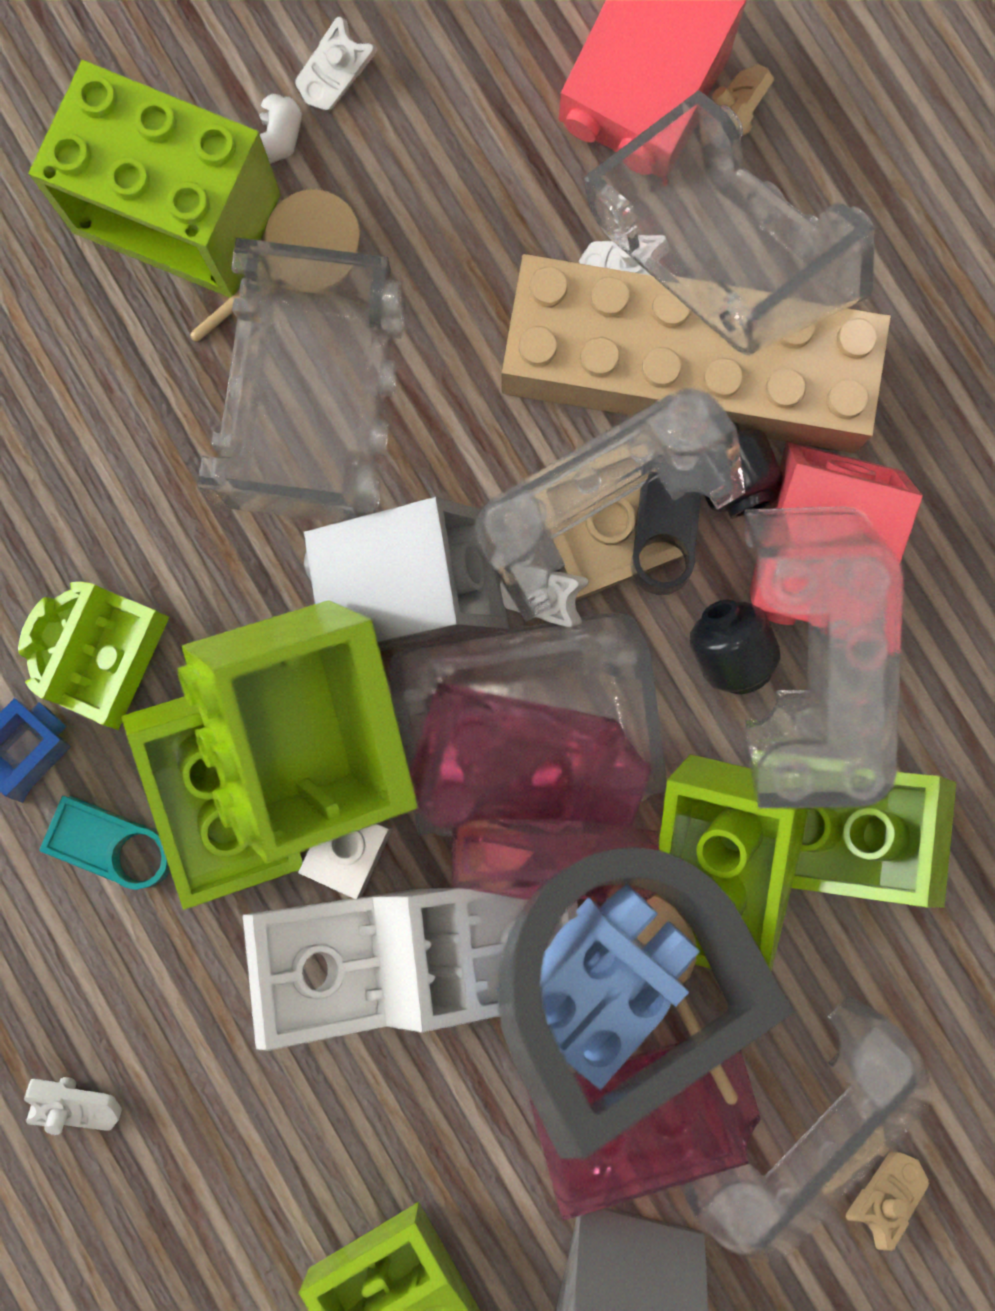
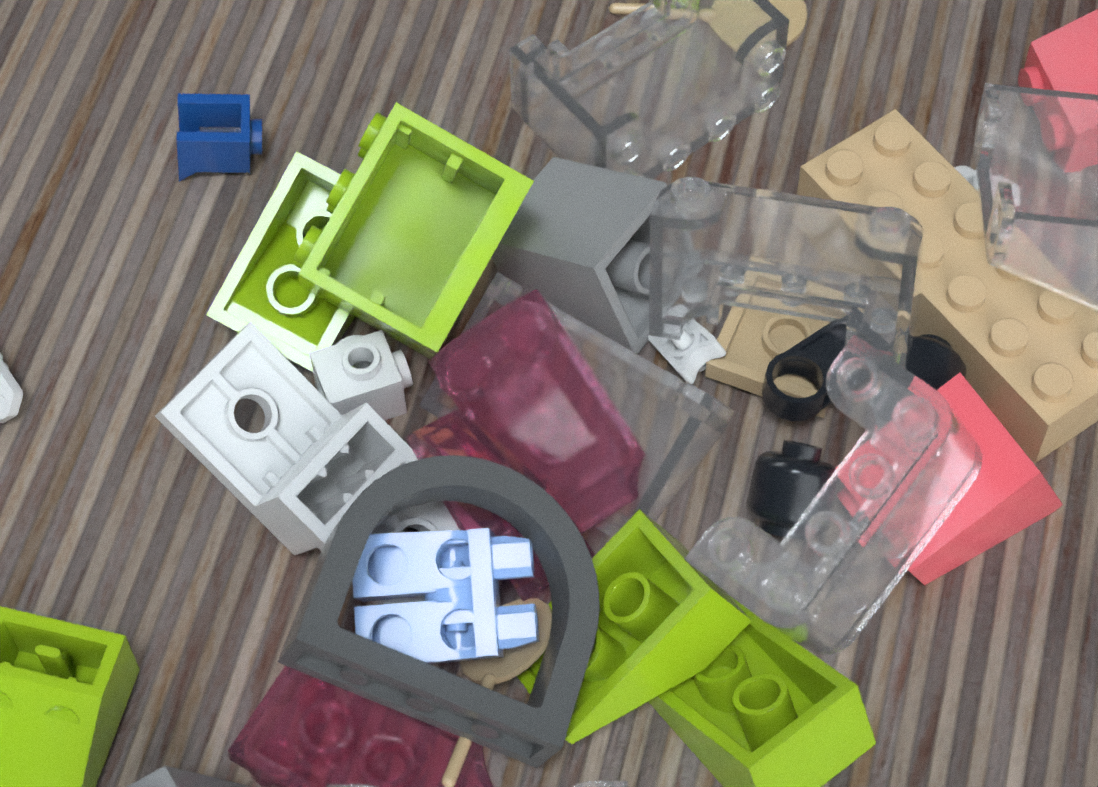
camera: 45 degrees right, 25 degrees down
lime slope [18,582,169,730] -> none
teal piece [39,795,170,890] -> none

